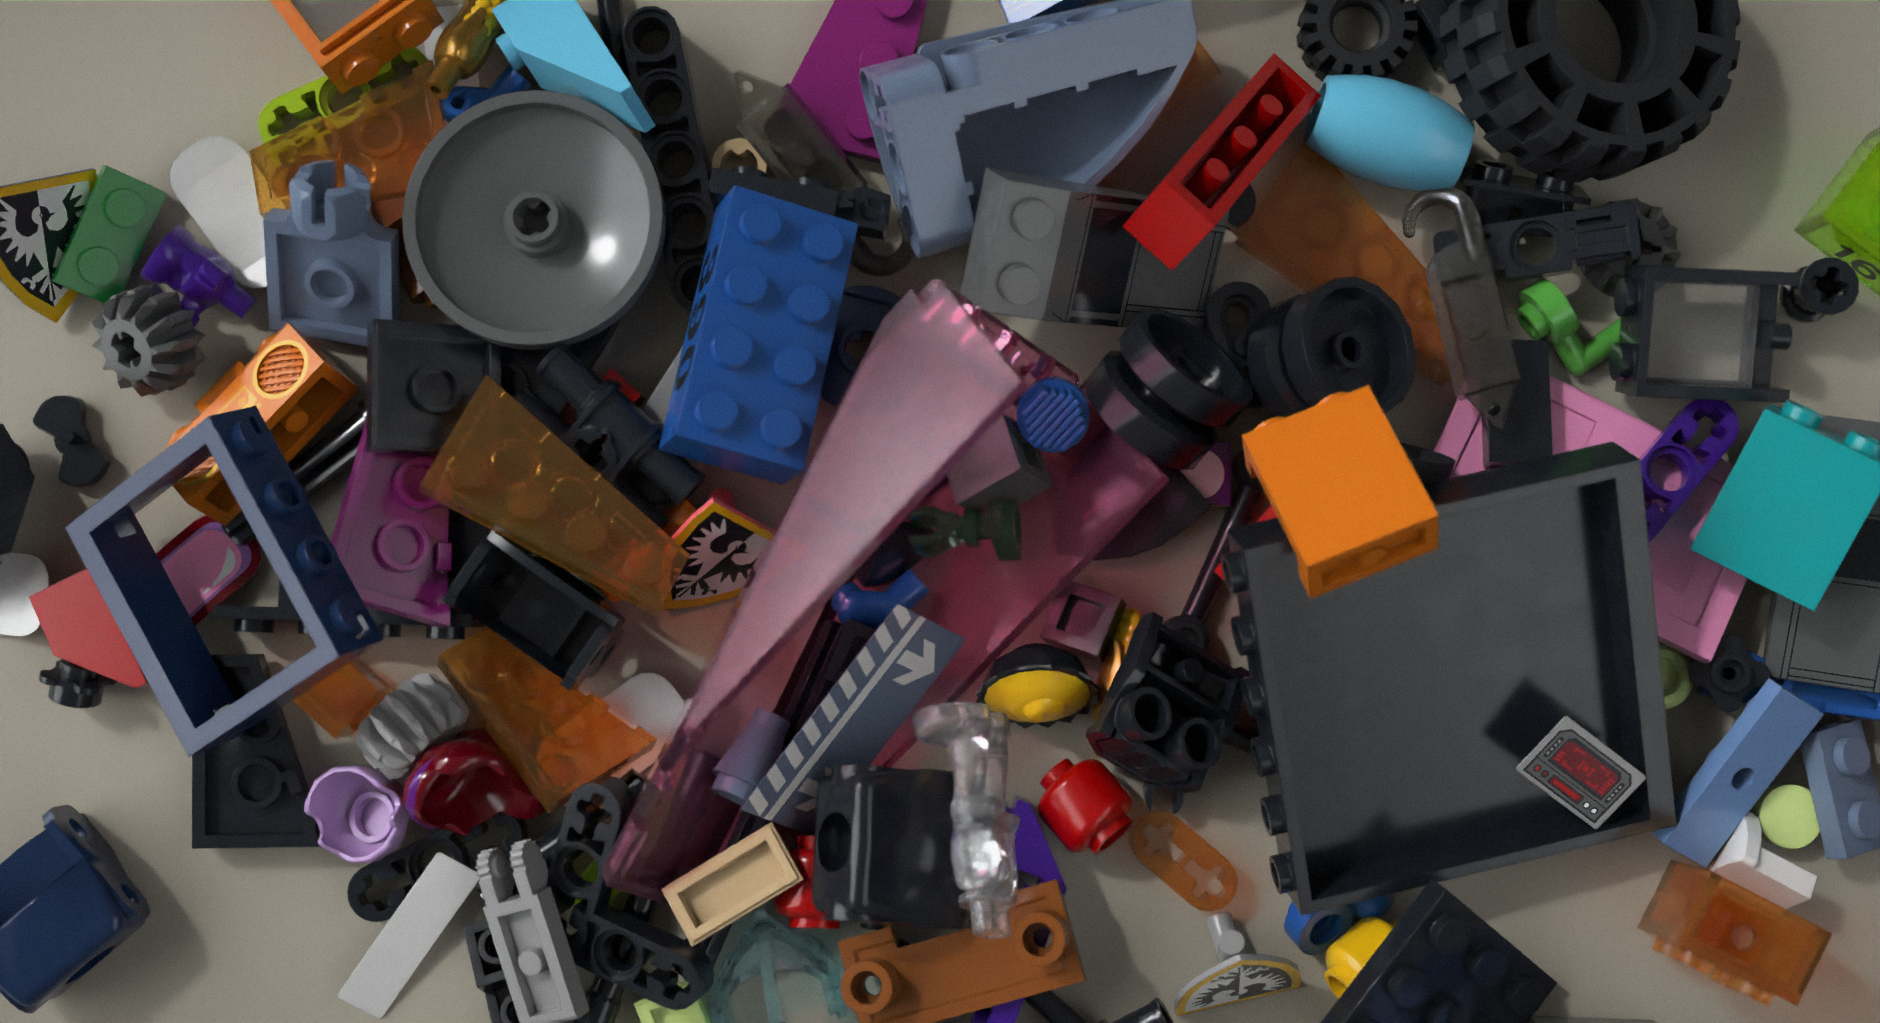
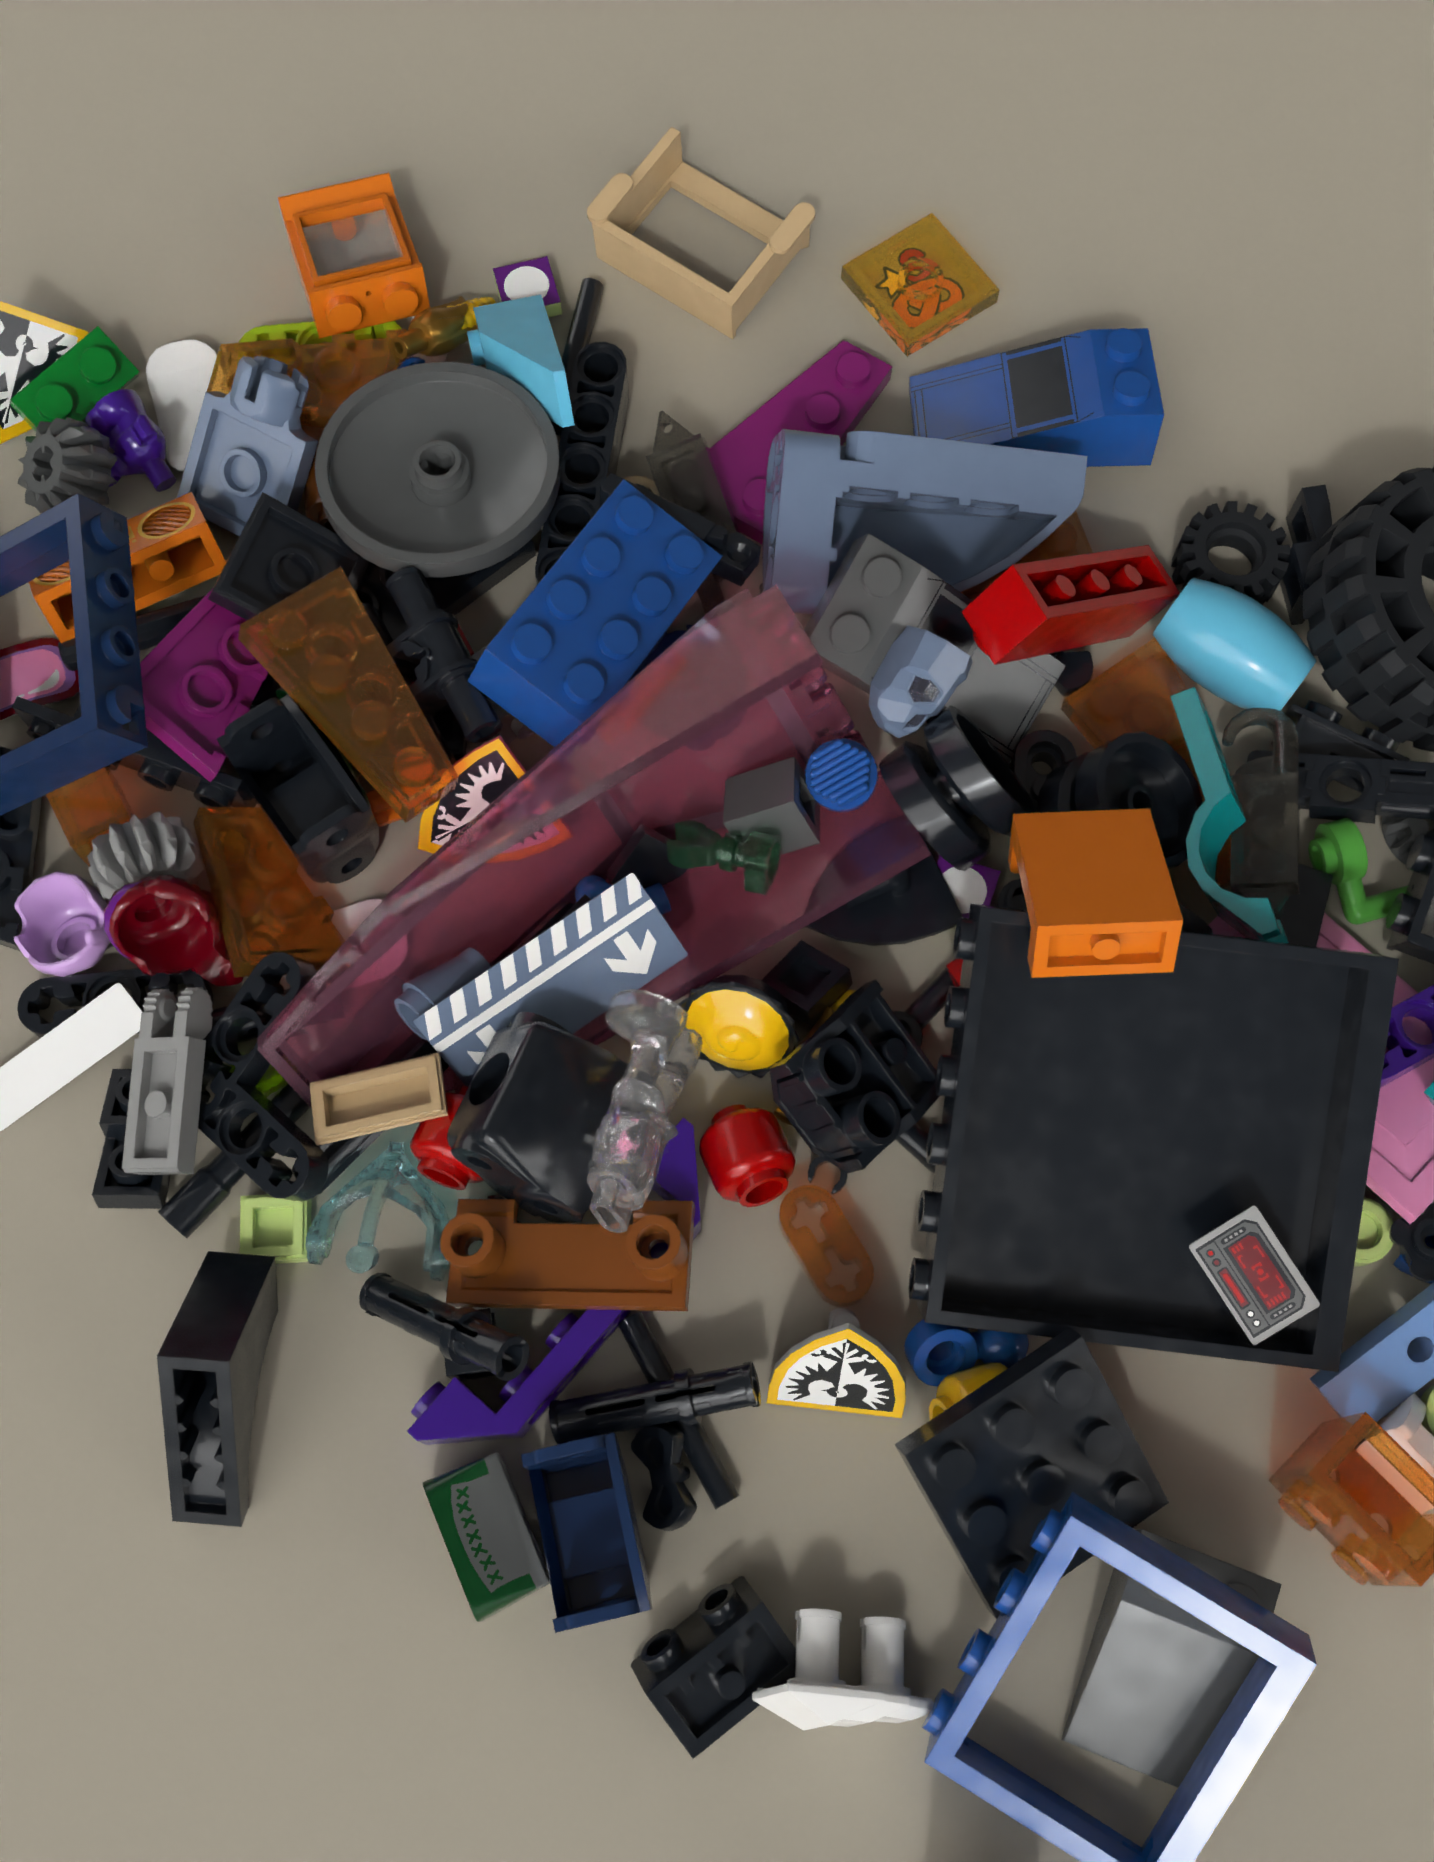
camera: 20 degrees right, 15 degrees down
none -> sand blue rock [869,626,973,738]
none -> teal piece [1170,686,1289,943]

